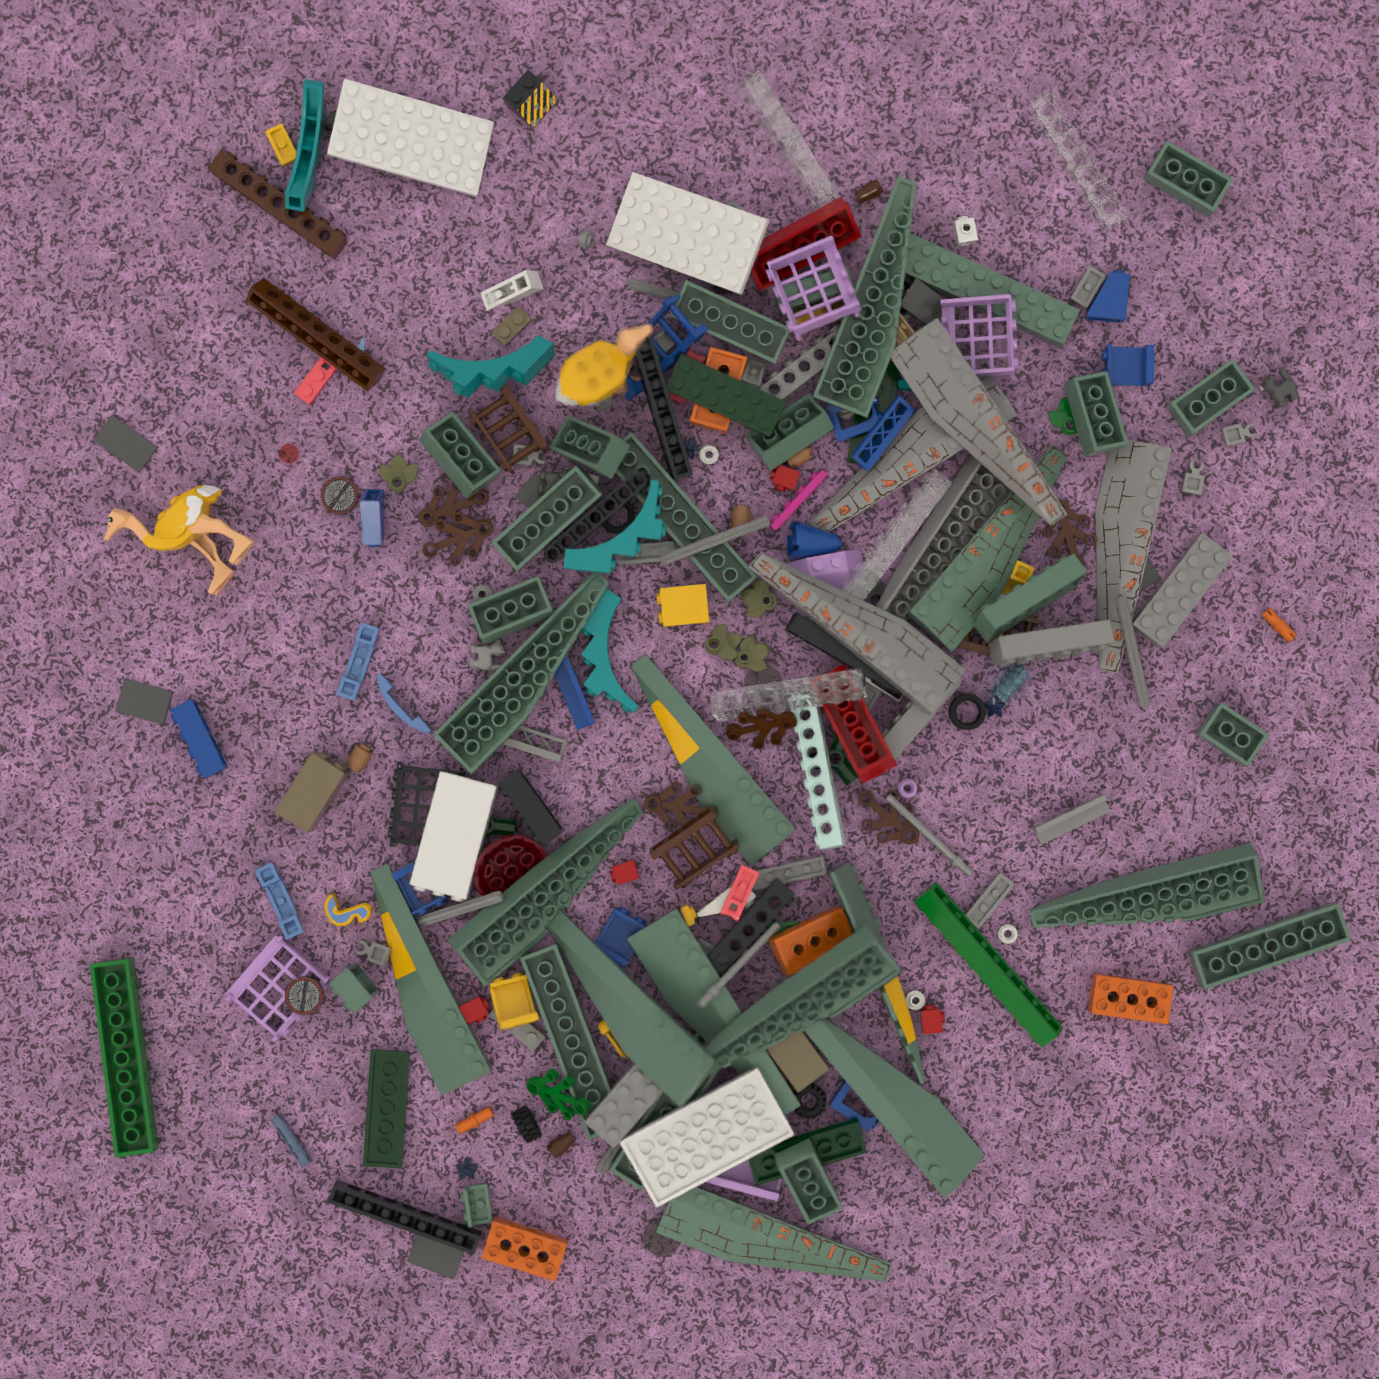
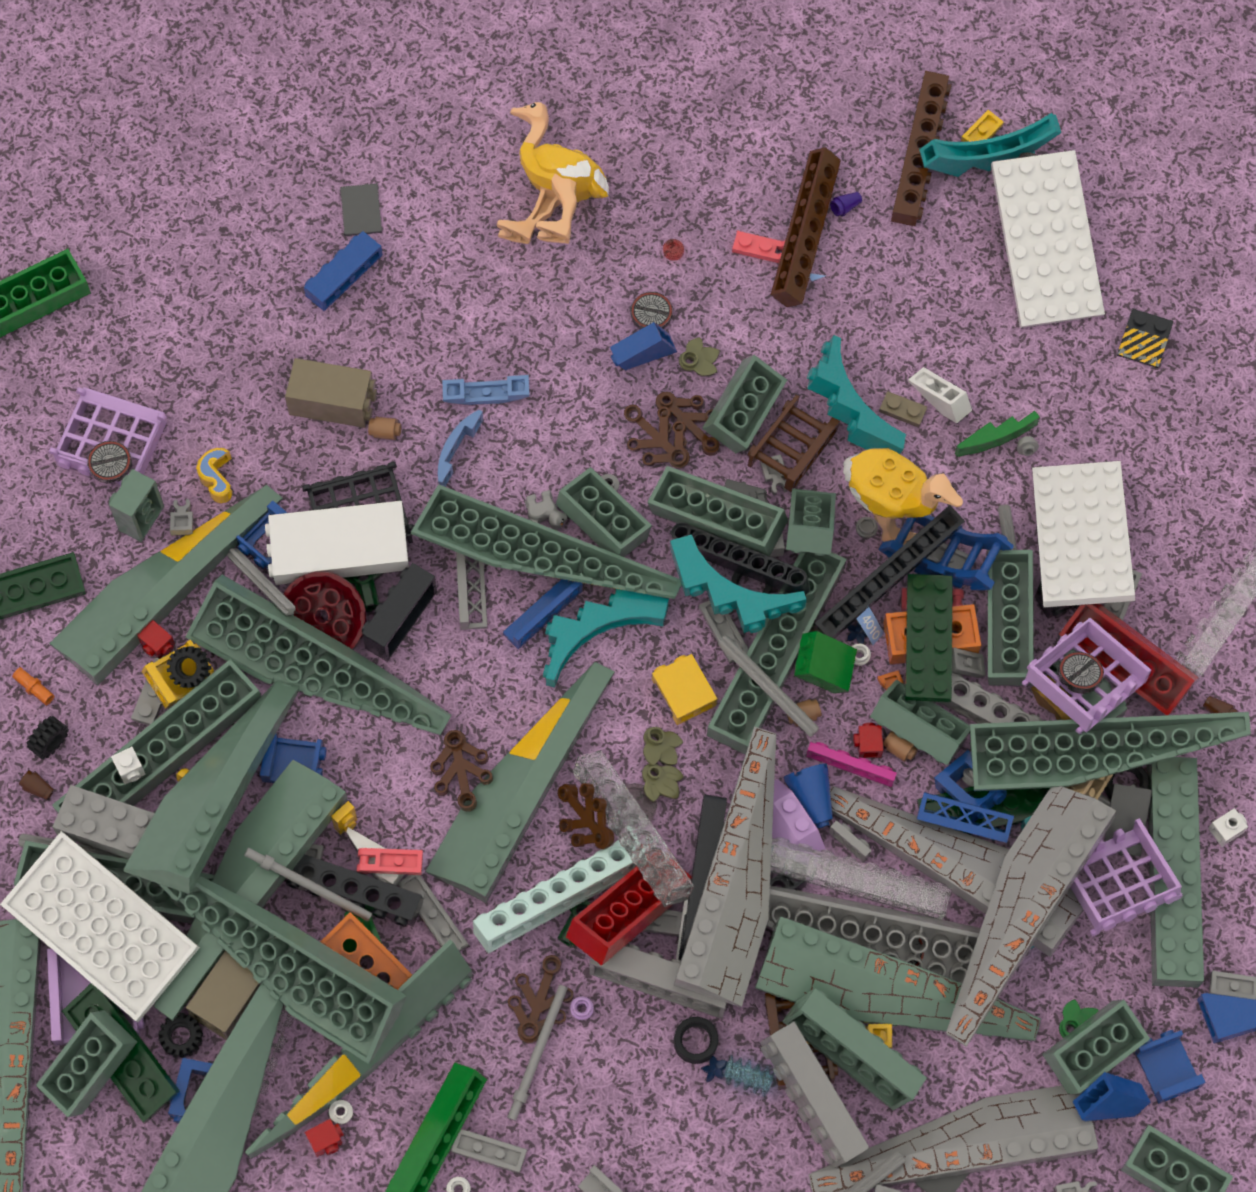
camera: 65 degrees right, 20 degrees down
dark grey piece [94,415,158,473] -> none
medium blue slope [254,862,304,940] -> none
green plant [526,1069,591,1120] -> none
red brick [609,859,640,885] -> none
reddish brown fence [649,806,740,890] -> none
olive plate [740,580,777,618] -> none
reddish brown plant [1042,499,1097,567] -> none
none -> white brick [111,747,146,784]
none -> black tyre [167,646,212,688]
none -> green brick [794,631,857,694]
none -> light grey plate [829,820,871,863]
none -> dark purple cone [830,191,862,216]
none -> light blue sticker [856,607,884,645]
none -> orange tile [877,670,904,690]
none -> green slope [955,410,1040,457]
none -> tile [1057,652,1104,694]
none -> blue slope [1073,1072,1151,1121]

